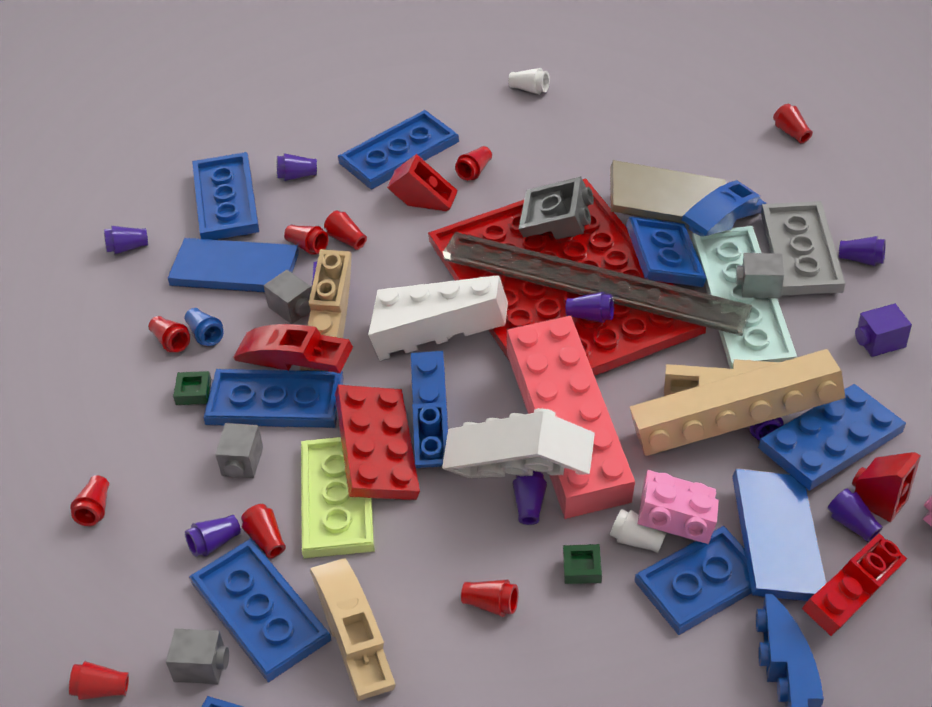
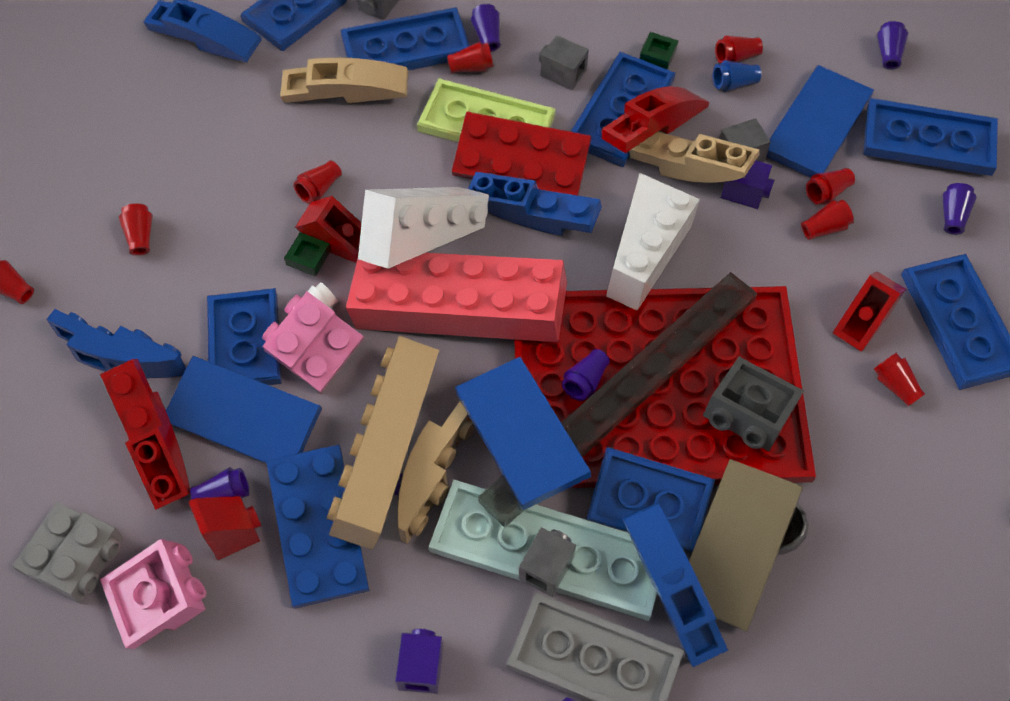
camera: 110 degrees right, 15 degrees up
none -> red slope [295,196,362,263]
none -> blue tile [455,357,591,511]

